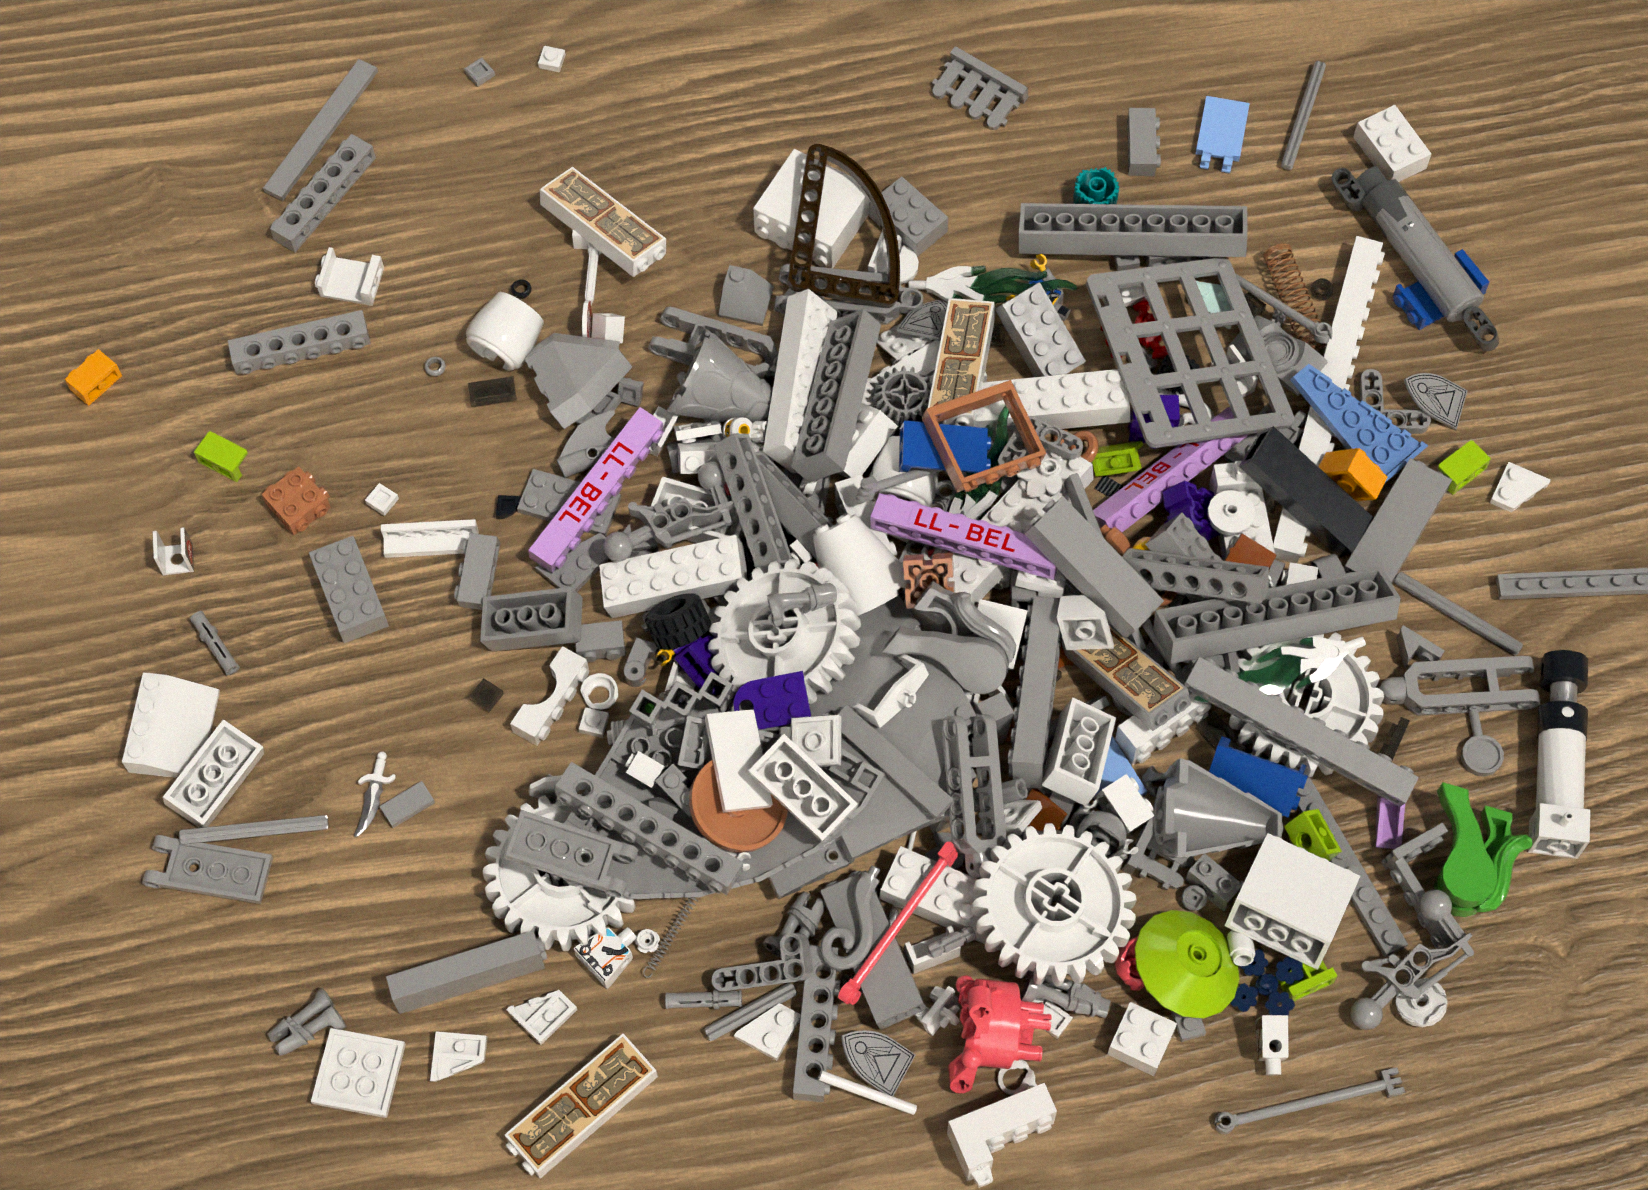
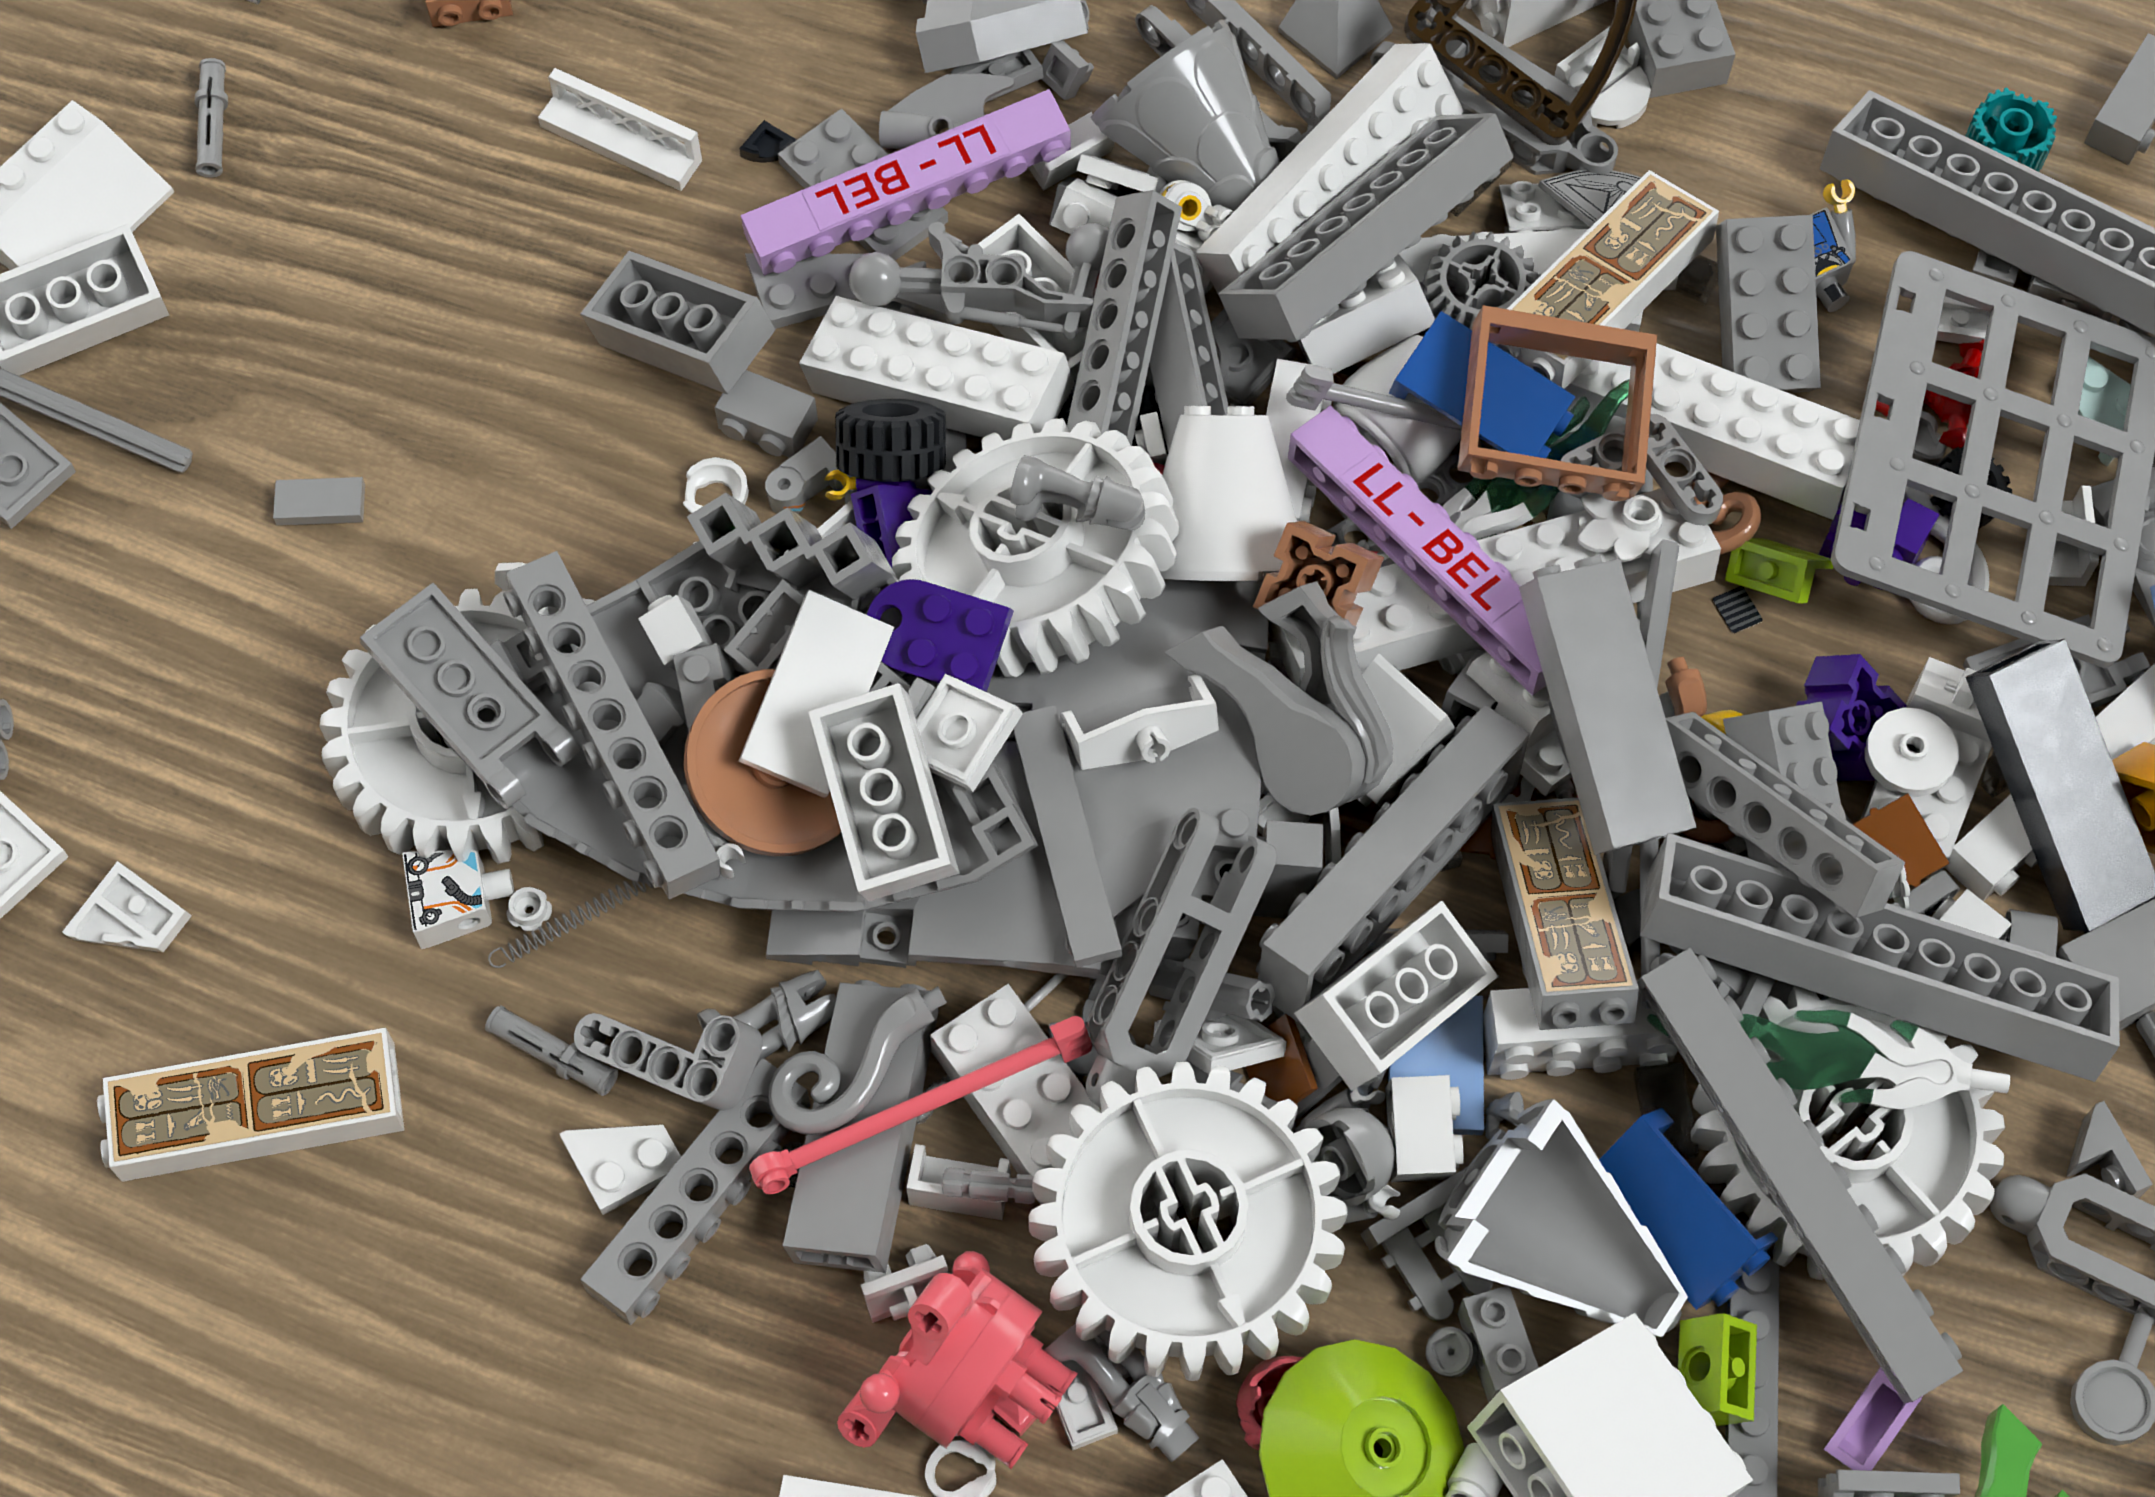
camera: 30 degrees right, 0 degrees up
light grey brick [309,536,389,643] -> none
piece [354,752,396,837] -> none
white plate [365,483,399,516] -> none
light grey brick [386,931,547,1014] -> none
light grey brick [454,533,501,610] -> none
clear smoke plate [469,678,504,712] -> none
white wing [506,990,577,1045] -> none
white arch [510,646,589,746] -> none
white plate [579,707,609,738] -> none
light grey axle [704,983,797,1041] -> none
white plate [799,478,818,496] -> none
white bar [818,1070,917,1115] -> none
light grey shield [841,1030,916,1096] -> none
piece [909,265,1078,304] -> none
white slope [1057,595,1114,650] -> none
lavender brick [1093,407,1250,532] -> none
clear smoke plate [1379,717,1410,762] -> none

